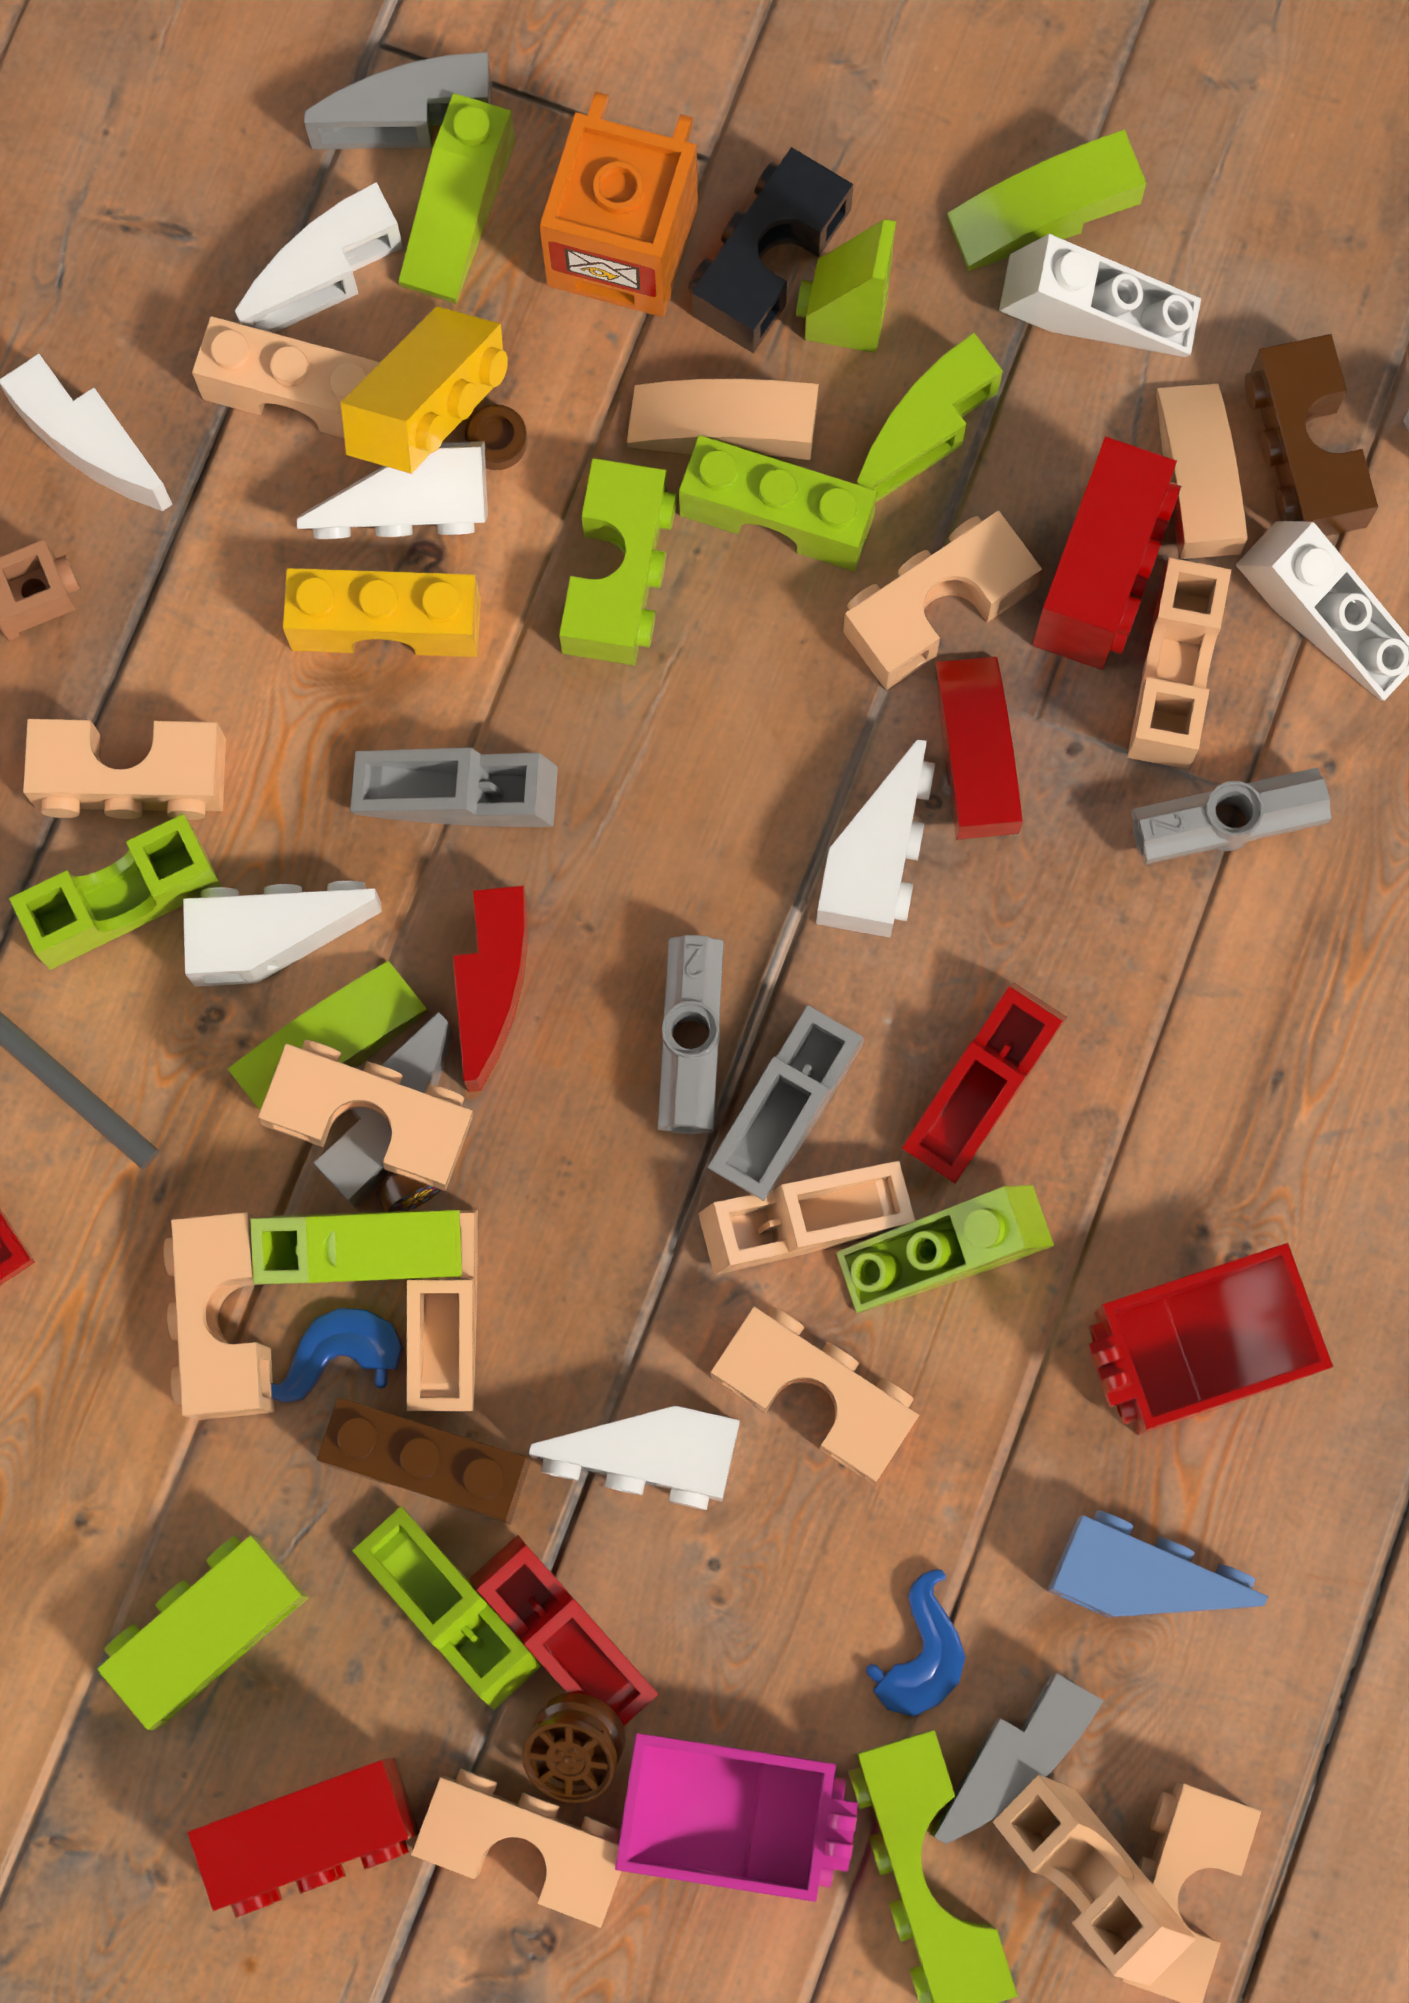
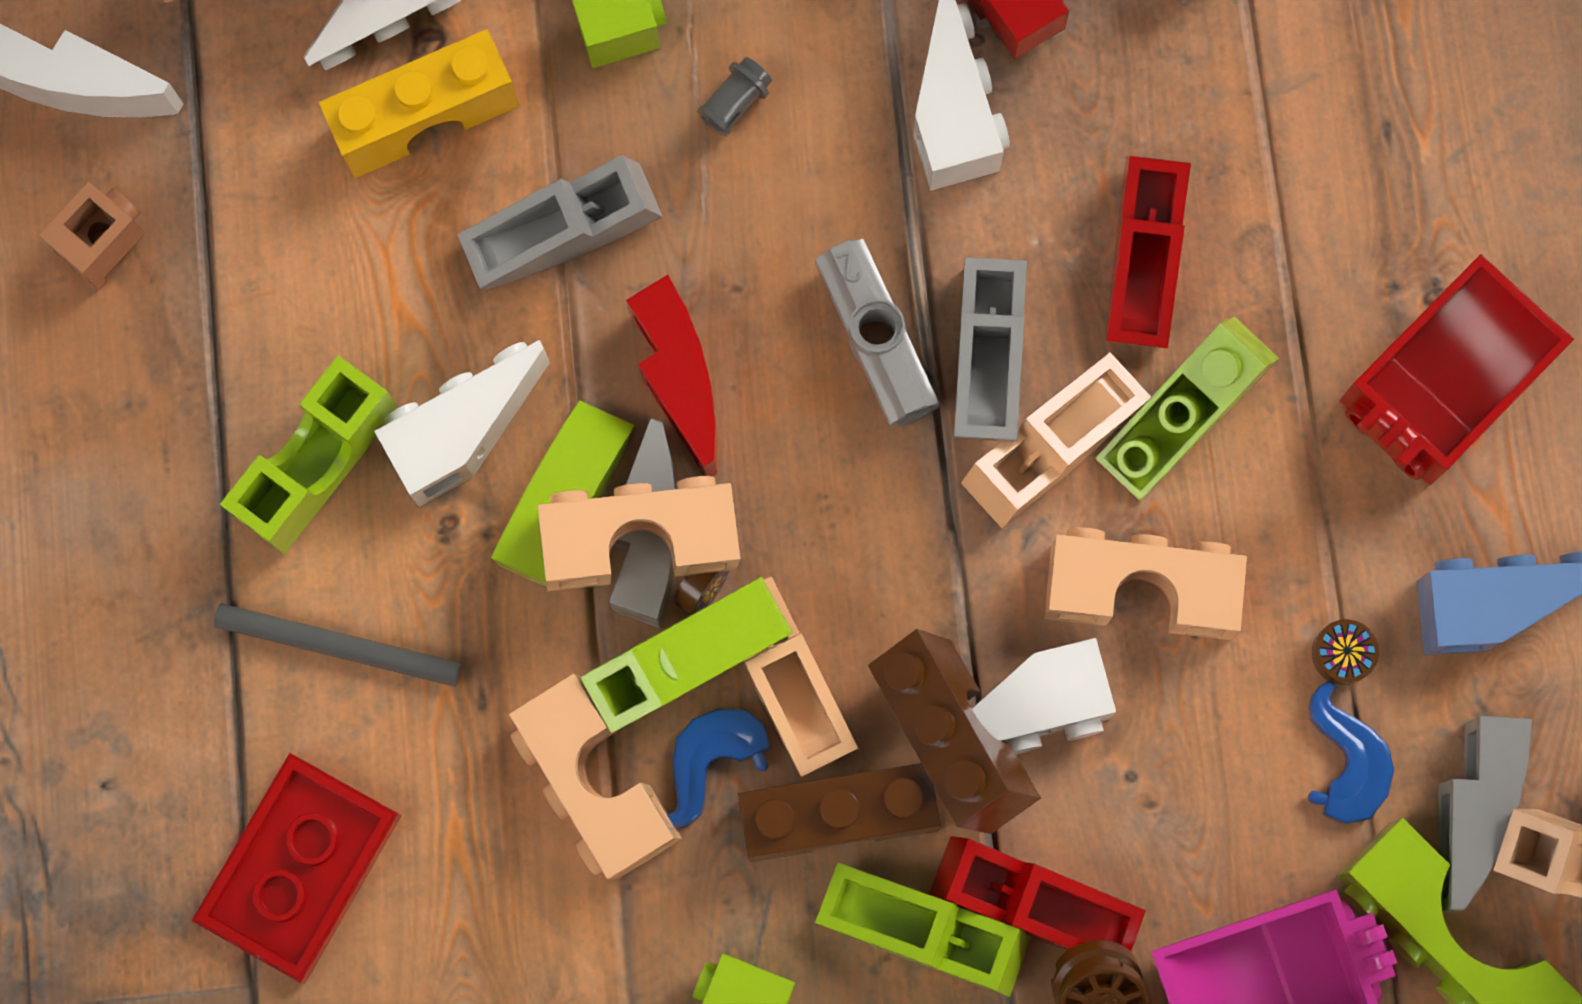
camera: 25 degrees left, 0 degrees up
light nougat arch [23,719,226,820] -> none
none -> dark grey pin [697,57,772,136]
none -> reddish brown arch [868,629,1041,834]
none -> tile [1312,619,1379,685]

